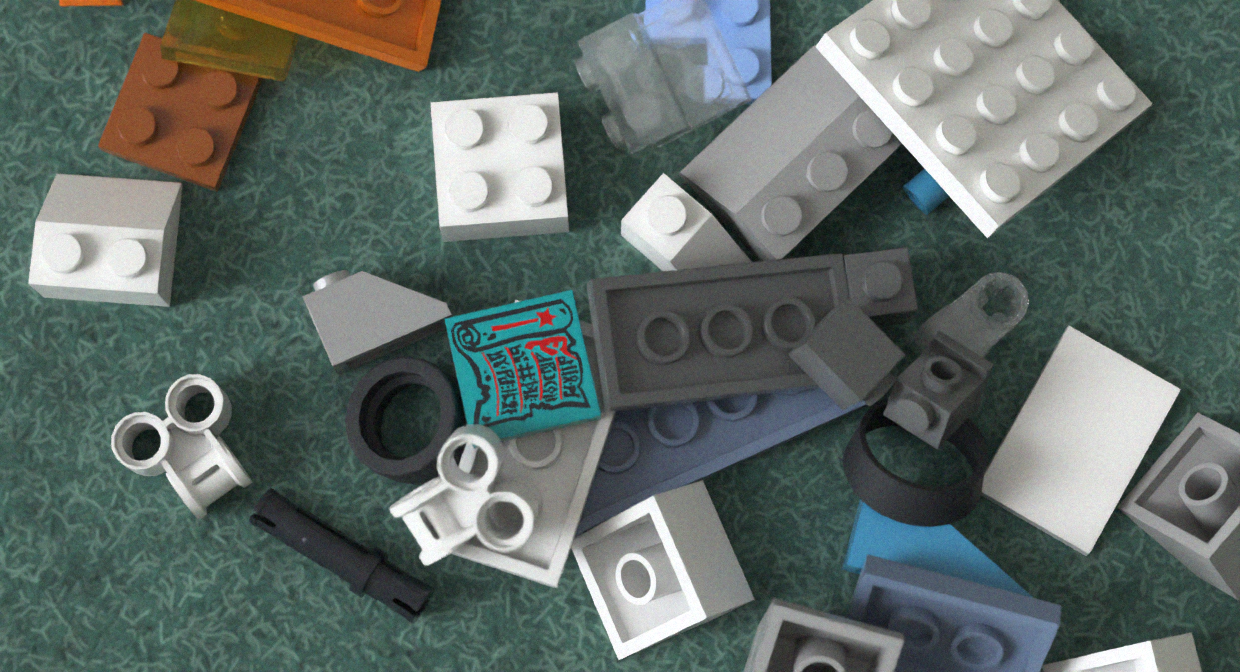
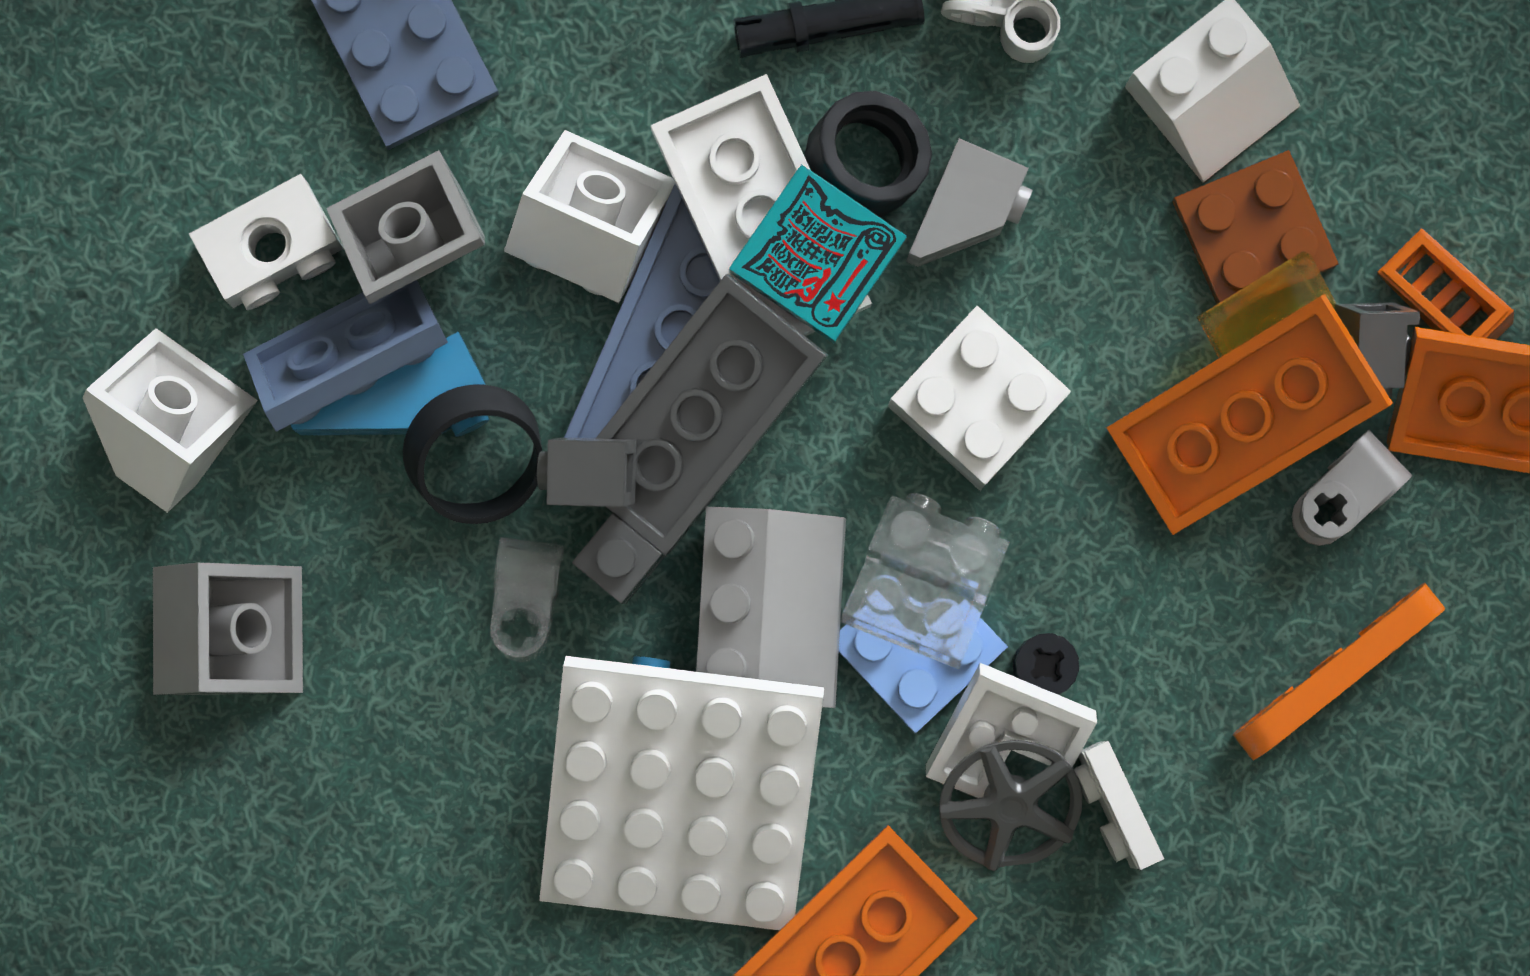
camera: 135 degrees right, 5 degrees up
white piece [389,424,538,566] -> none
white slope [621,173,751,271] -> none
dark grey brick [883,331,994,449] -> none
white tile [981,326,1181,556] -> none

